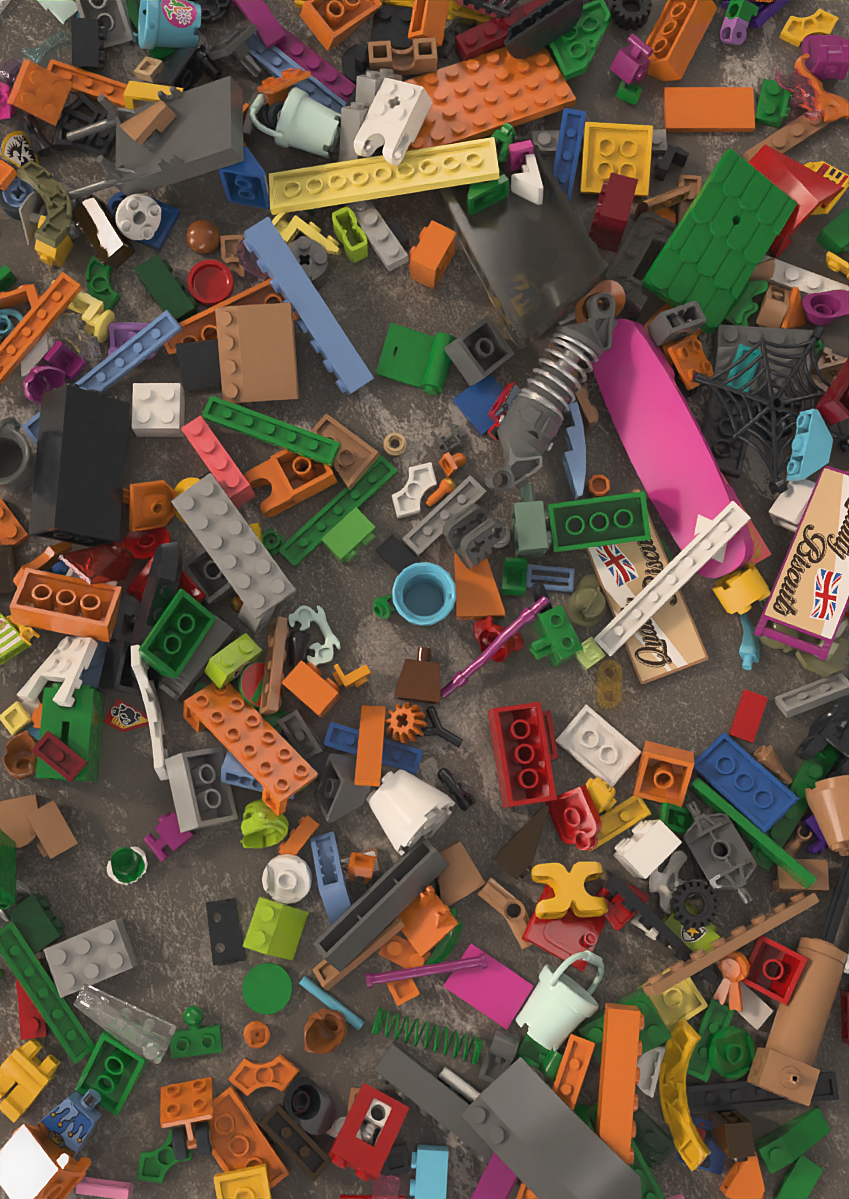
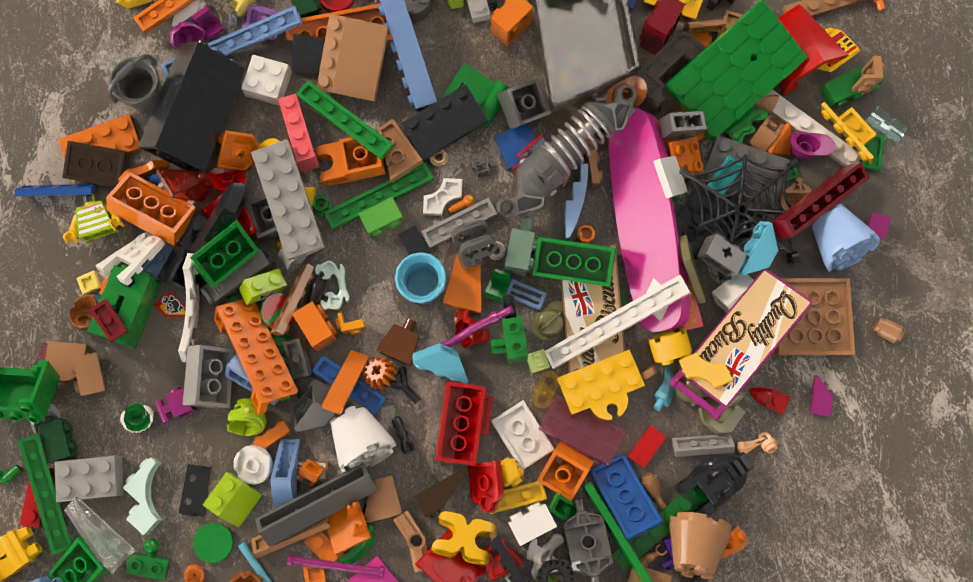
camera: 20 degrees right, 0 degrees up
green plate [373,594,397,620] -> none
orange piece [439,452,467,477] -> none
none -> light aqua arch [123,457,163,535]
none -> black slope [401,84,488,161]
none -> medium azure slope [412,343,468,384]
none -> clear pink plate [538,394,626,467]
none -> yellow plate [557,349,645,420]
none -> medium nougat tile [640,365,658,381]
none -> white tile [654,156,688,198]
none -> olive tile [679,235,706,304]
none -> yellow tile [679,353,733,389]
none -> brick [697,234,747,277]

